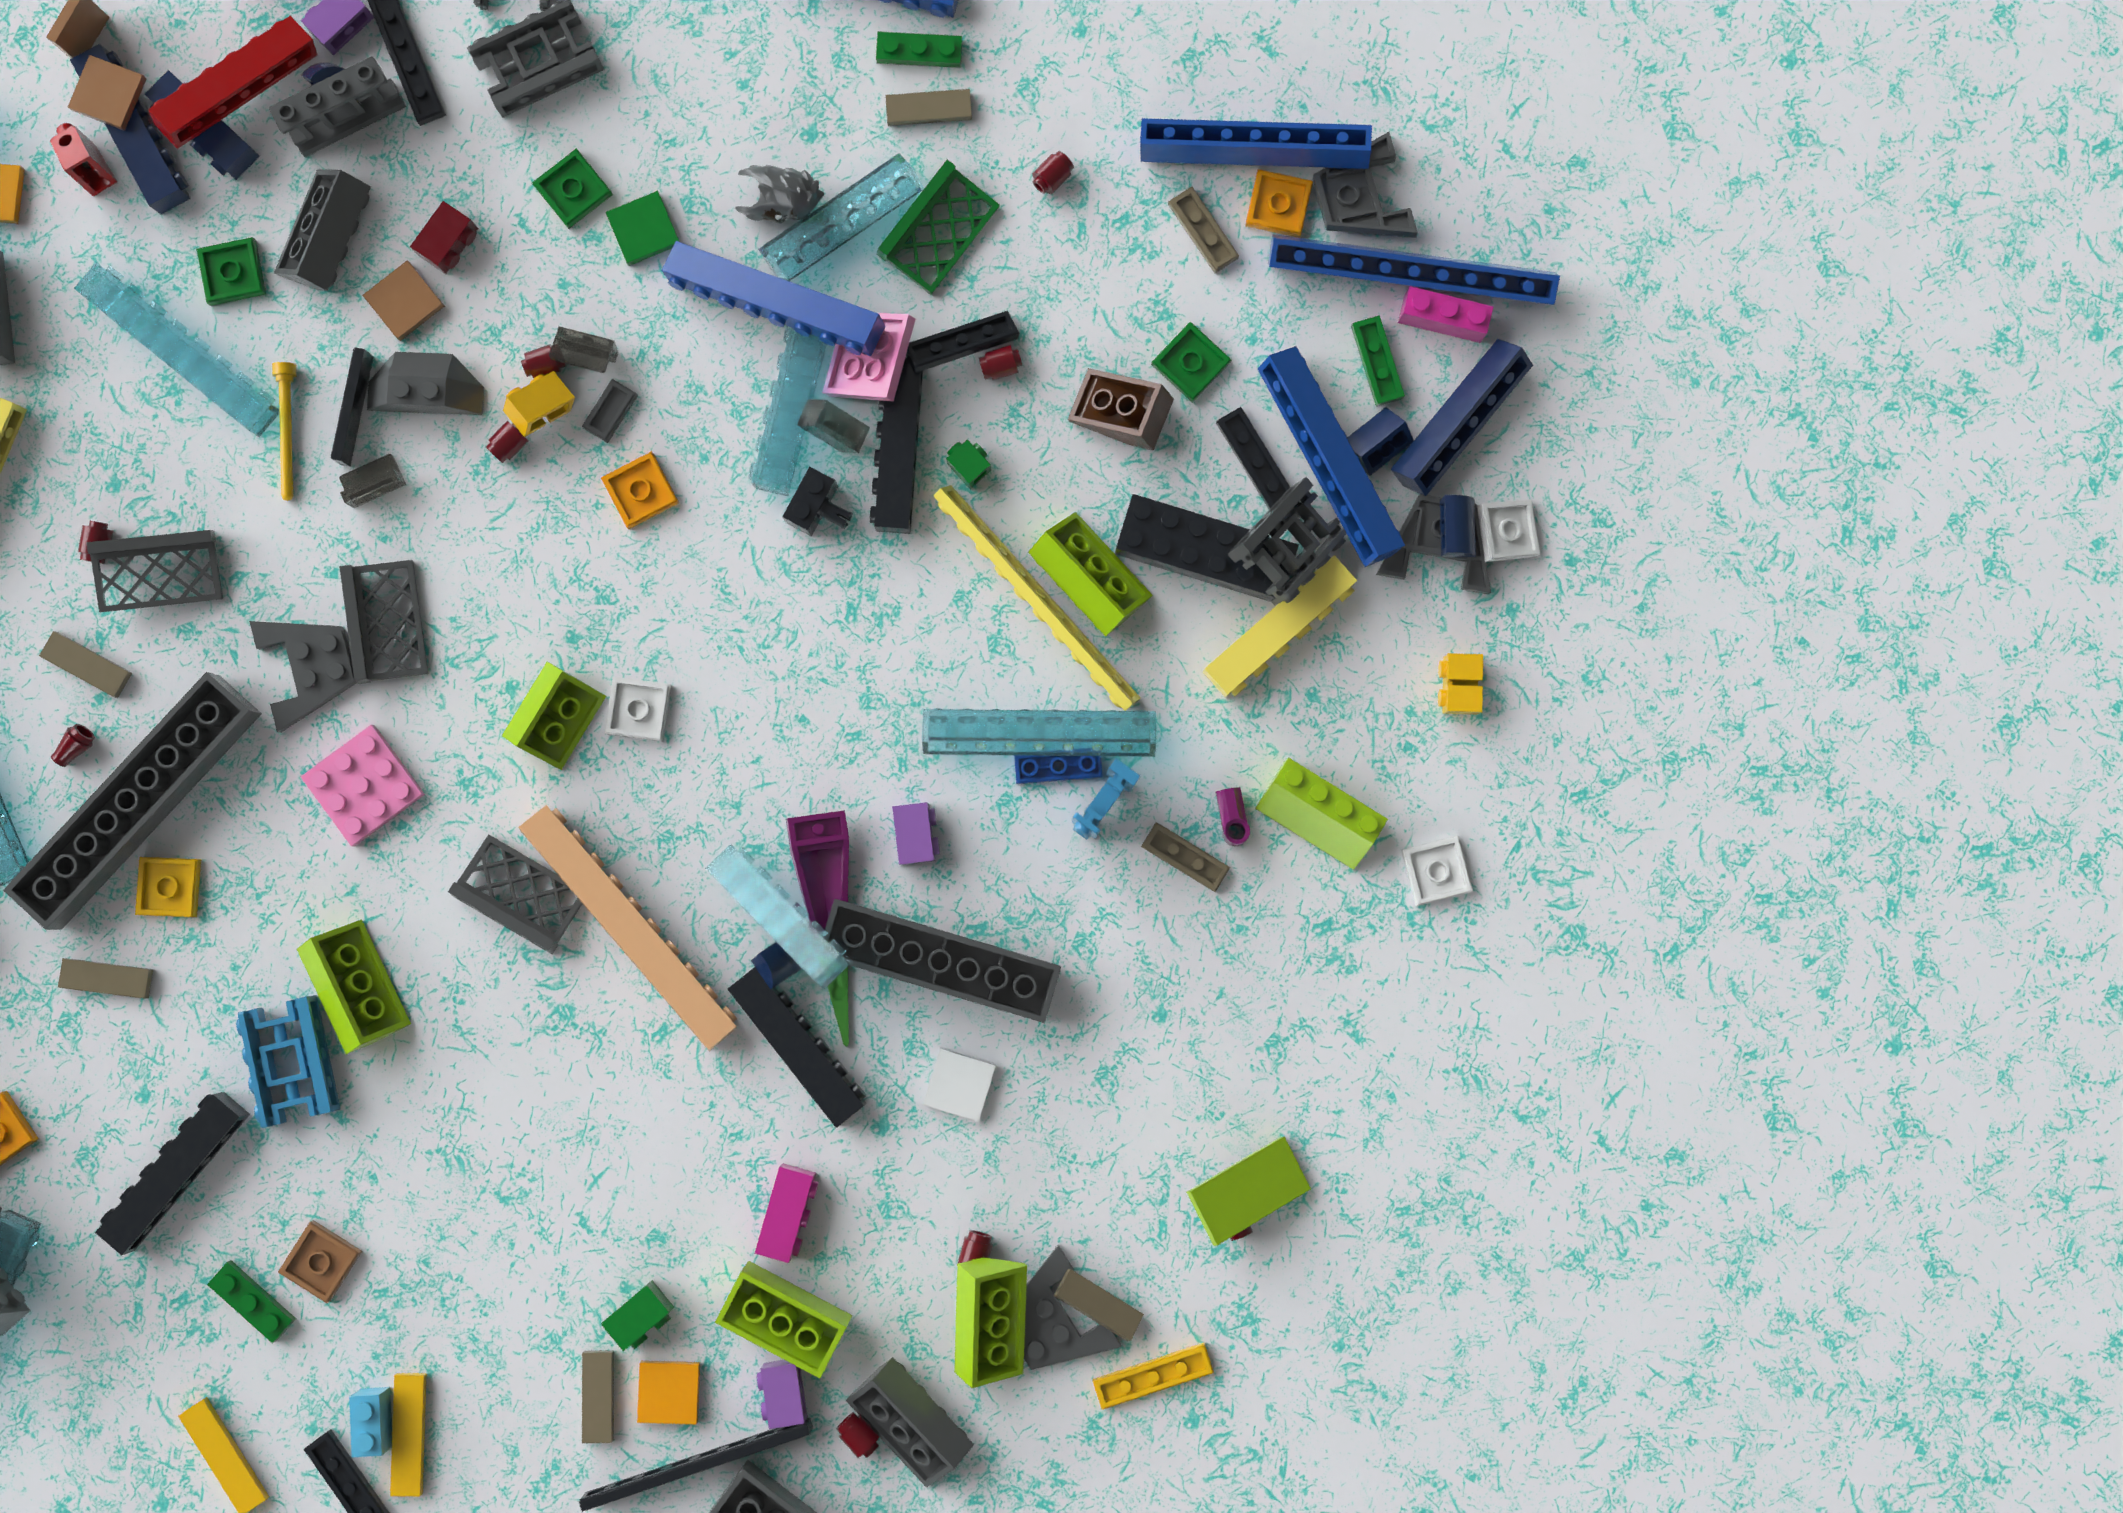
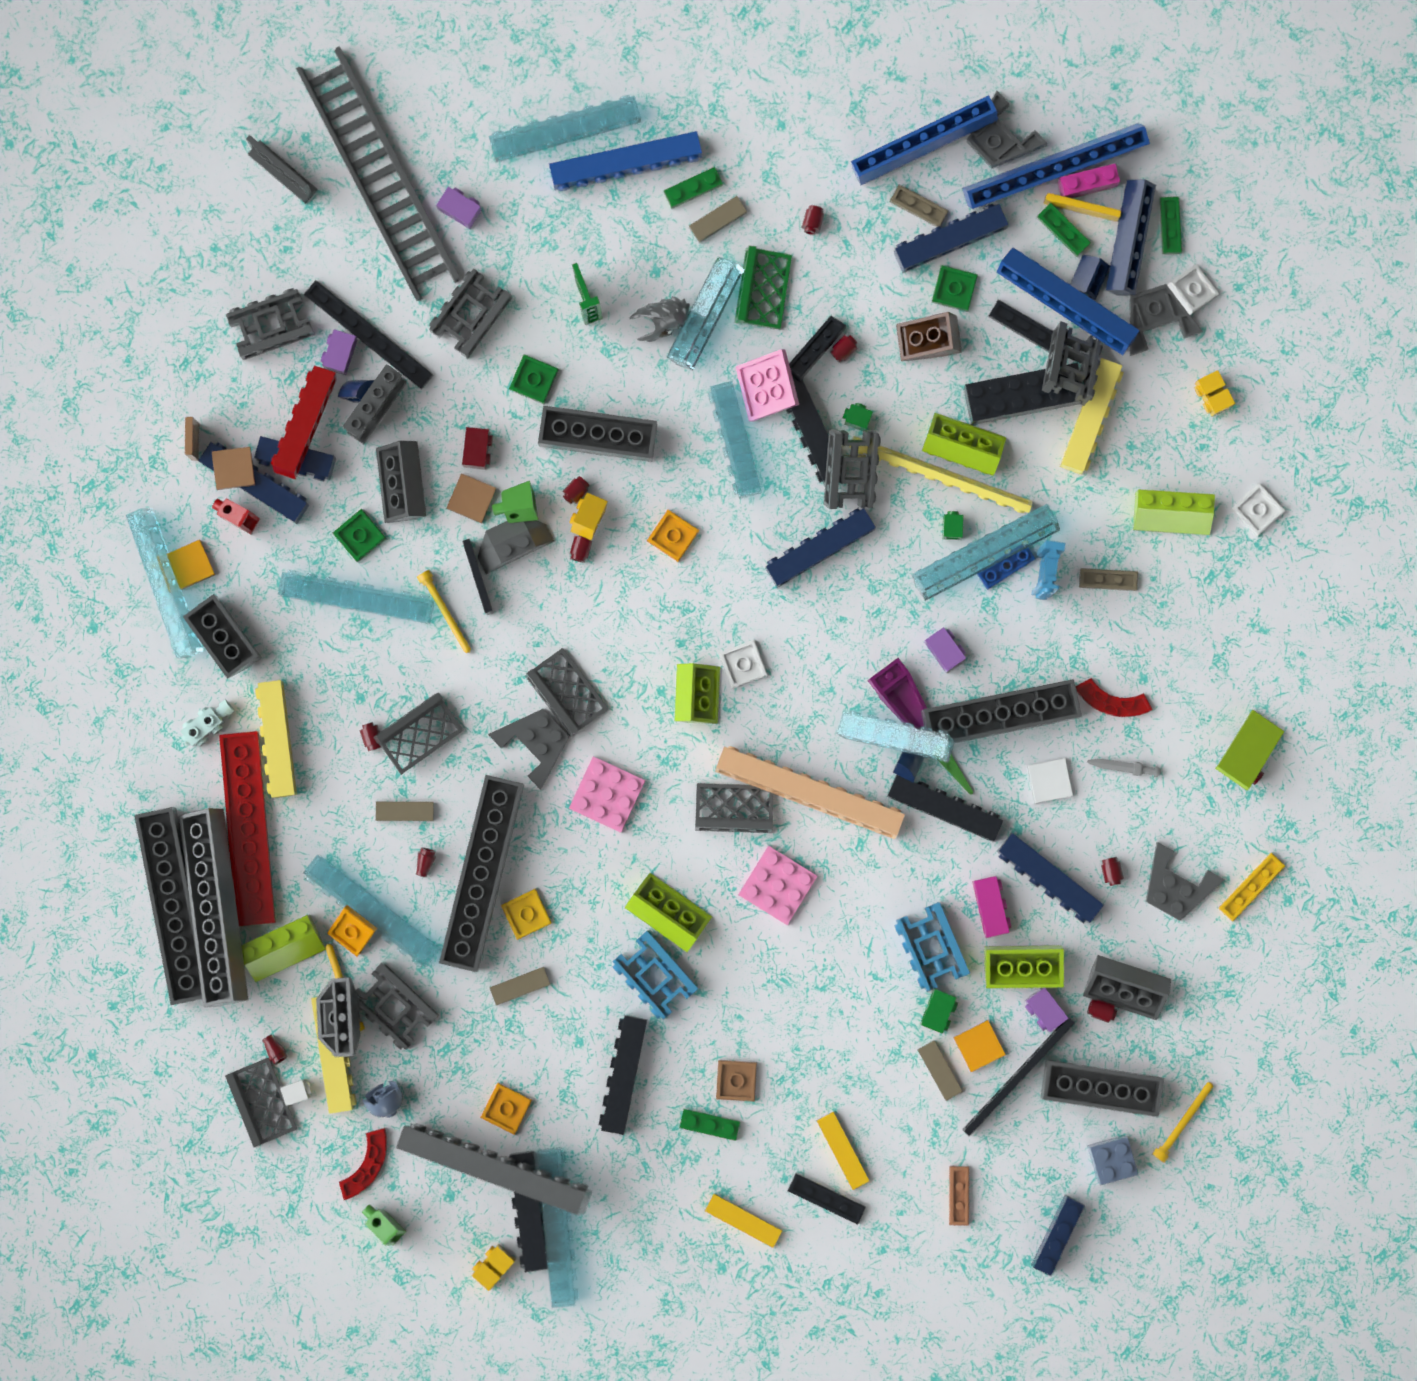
camera: 25 degrees left, 0 degrees up
clear smoke panel [339,454,406,508] -> none
medium azure brick [349,1387,392,1458] -> none
clear smoke panel [549,326,618,373] -> none
dark grey tile [582,379,638,443] -> none
green tile [605,191,680,266] -> none
brick [661,241,885,356] -> none
black brick [782,466,853,537] -> none
clear smoke brick [797,399,870,453] -> none
lime slope [954,1257,1027,1388] -> none
dark tan tile [1054,1269,1144,1341] -> none
magenta piece [1215,787,1250,846] -> none
light orange tile [1245,169,1313,238] -> none
dark blue brick [1440,495,1476,557] -> none
none -> bright green torso [492,481,538,523]
none -> dark grey brick [538,405,657,462]
none -> green fence [572,263,603,325]
none -> bright pink plate [738,846,817,925]
none -> dark blue brick [765,508,876,588]
none -> dark grey fence [824,429,881,509]
none -> dark blue brick [894,204,1009,273]
none -> dark azure fence [894,902,970,992]
none -> green brick [942,511,963,540]
none -> dark blue brick [997,833,1104,924]
none -> yellow tile [1044,193,1121,222]
none -> red tile [1075,678,1153,717]
none -> light grey sword [1087,759,1161,777]
none -> green tile [1159,196,1182,255]

